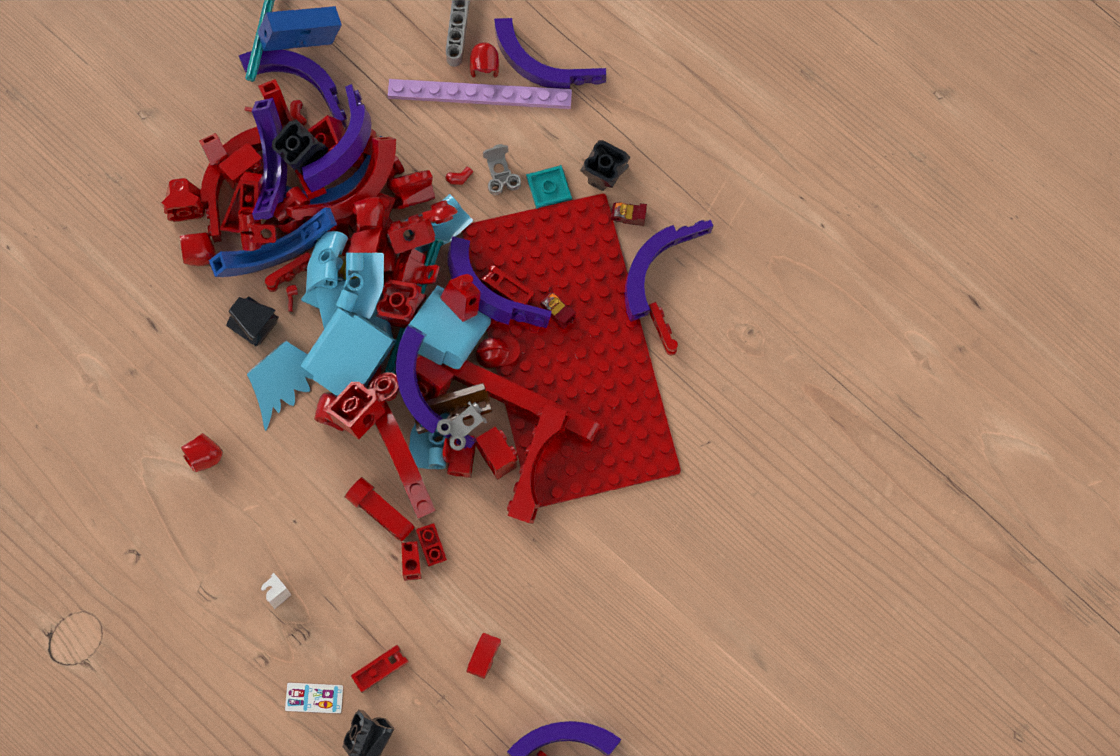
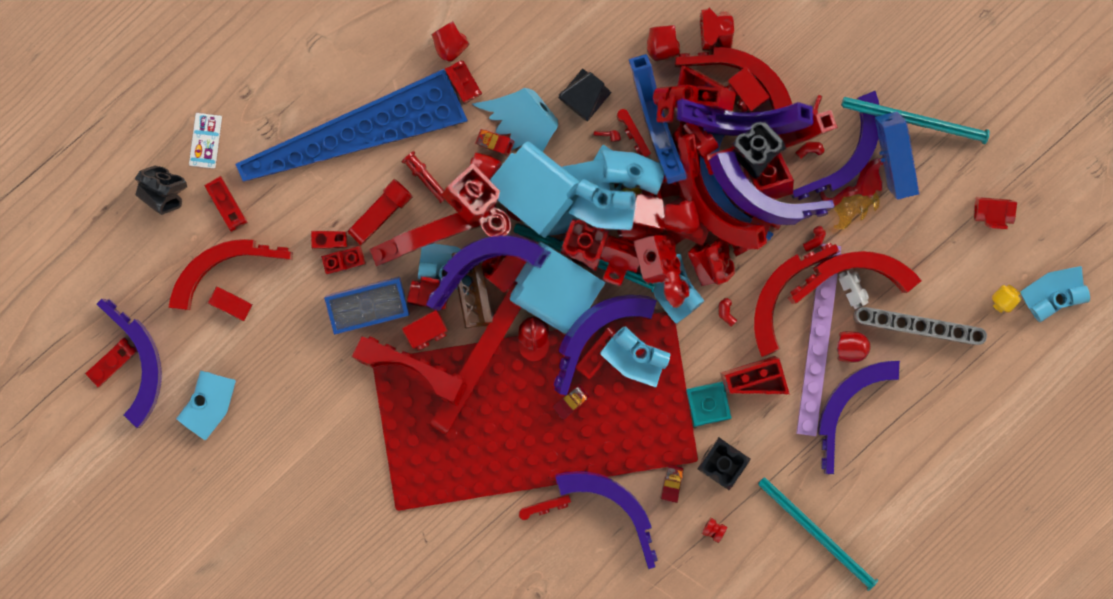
camera: 100 degrees right, 15 degrees up
red brick [199,133,228,166] -> none
white hinge [261,573,291,609] -> none
light grey piece [437,401,487,450] -> none
red torso [440,274,481,322] -> none
light grey piece [483,144,521,195] -> none
none -> red arch [168,239,293,310]
none -> medium azure panel [176,370,236,440]
none -> blue wing [235,69,468,182]
none -> clear brick [324,276,410,335]
none -> red pin [401,151,445,204]
none -> red hinge [445,60,482,104]
none -> red leg [475,129,515,157]
none -> medium azure panel [600,326,670,387]
none -> red wheel [701,517,728,543]
none -> red wedge [720,356,790,395]
none -> red arch [754,243,840,358]
none -> teal axle [758,477,878,591]
none -> red arch [788,251,922,304]
none -> red arm [803,226,826,252]
none -> piece [820,157,884,230]
none -> white hinge [839,268,869,309]

